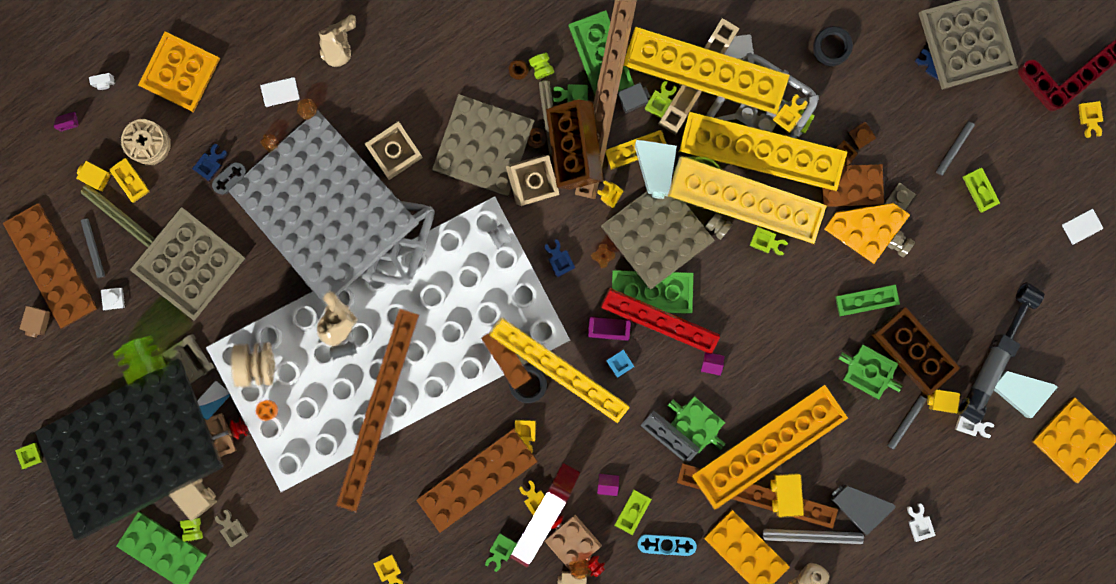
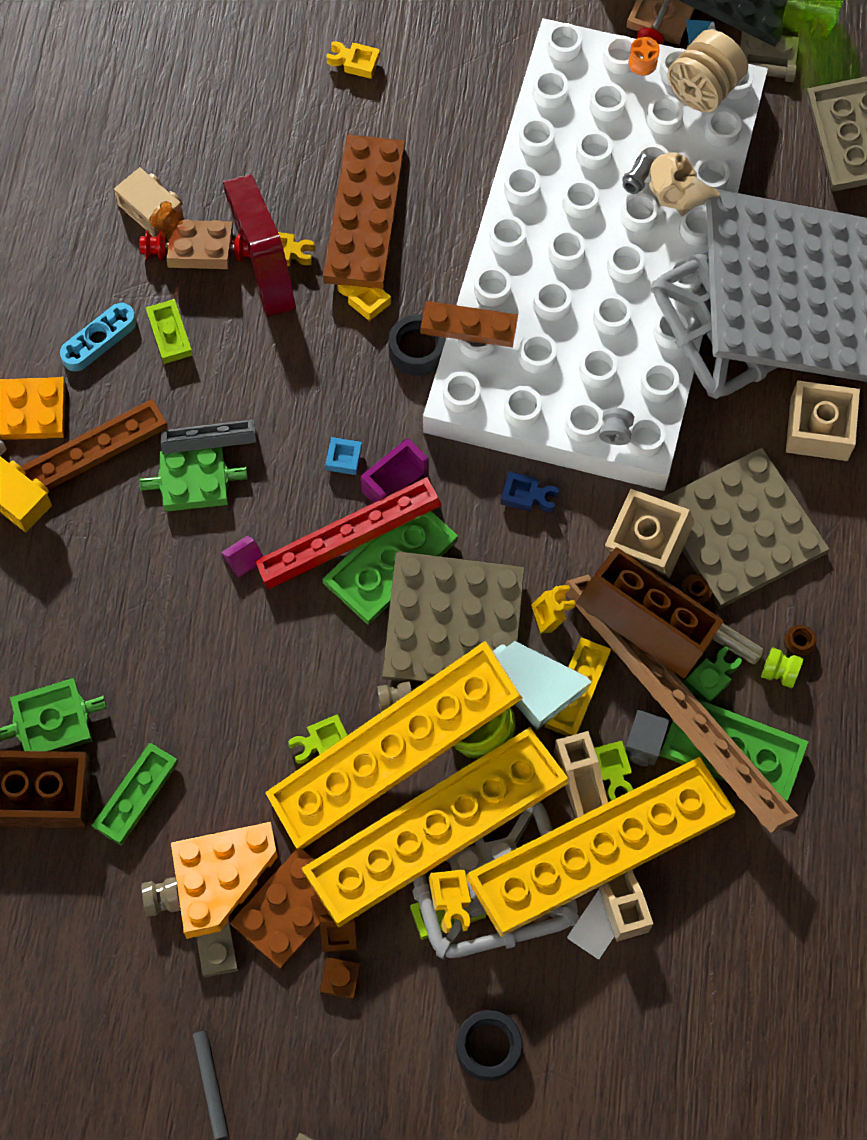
camera: 135 degrees right, 20 degrees down
dark orange plate [336,308,419,512] -> none
bright green plate [485,533,517,572] -> none
yellow plate [489,317,630,423] -> none
clear orange plate [591,244,615,268] -> none
magenta slope [597,474,619,496] -> none
light orange plate [692,385,848,510] -> none
lime plate [963,168,1000,213] -> none

